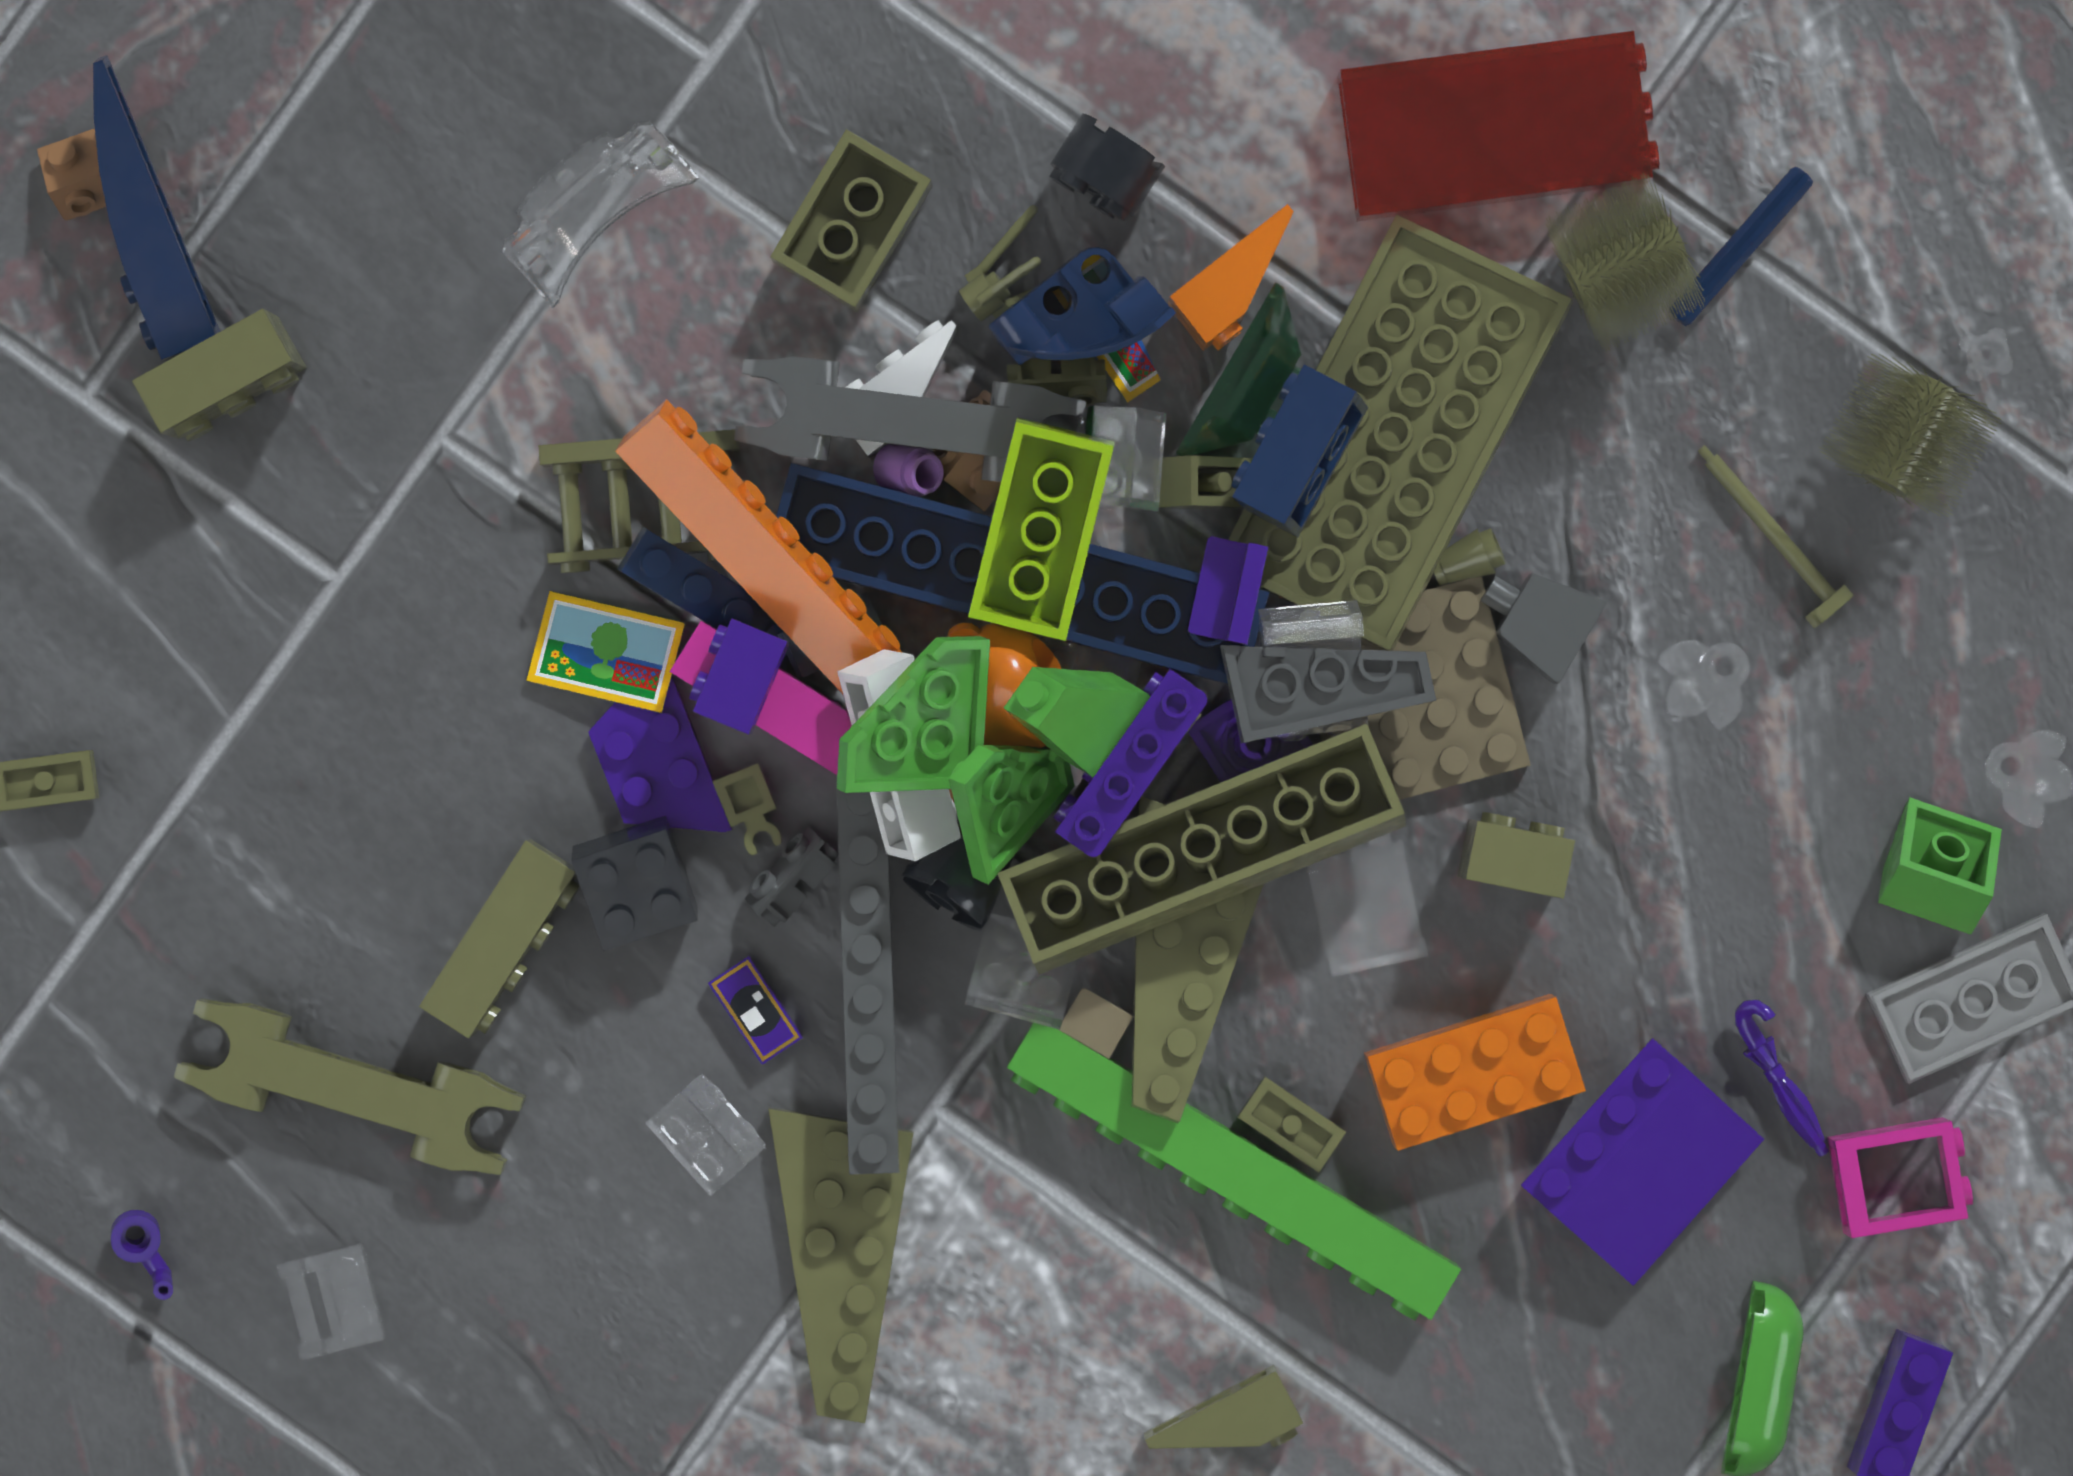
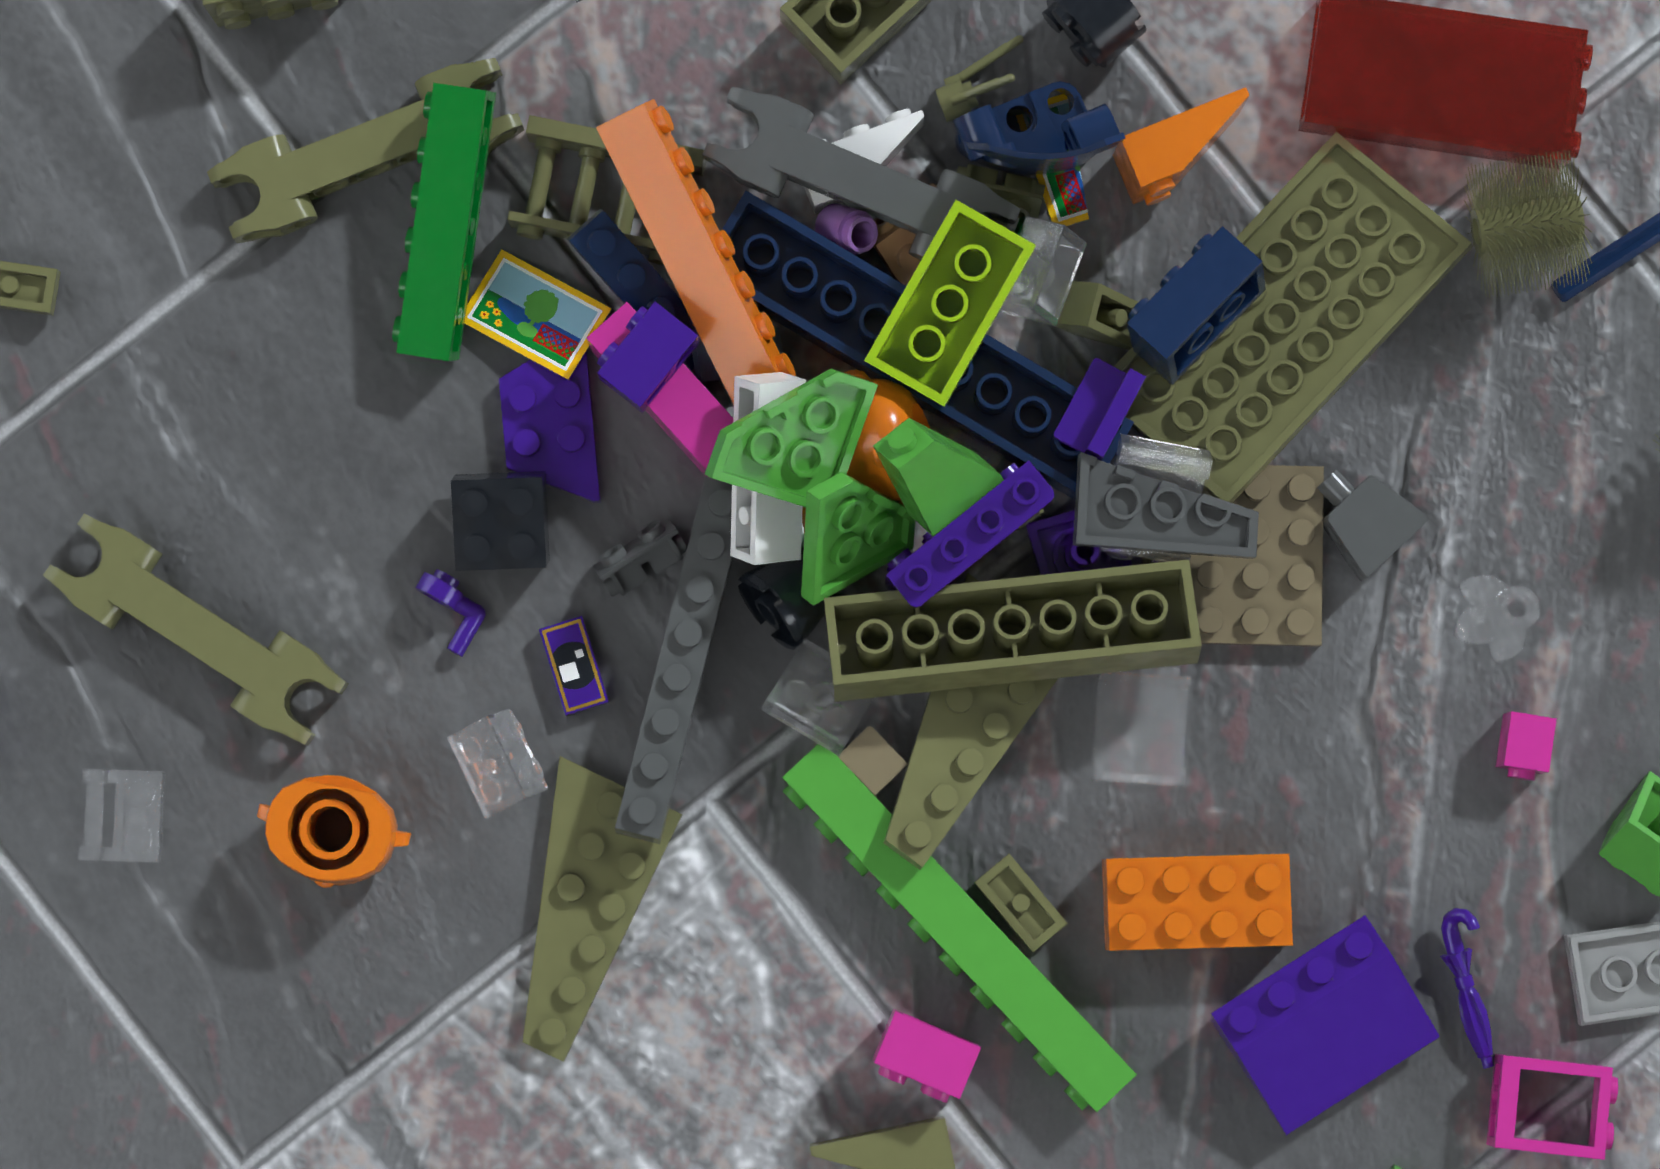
camera: 20 degrees right, 5 degrees down
olive brick [419,839,581,1039] -> none
olive plate [712,763,782,856] -> none
clear green wedge [1174,282,1302,457] -> none
olive cone [1434,528,1506,586] -> none
olive brick [1457,812,1576,899] -> none
olive piece [1698,445,1854,628] -> none
none -> olive piece [207,58,524,243]
none -> orange piece [257,775,411,888]
none -> green brick [392,83,496,361]
none -> dark purple plate [415,569,486,657]
none -> dark pink brick [873,1009,981,1103]
none -> dark pink brick [1496,711,1557,781]

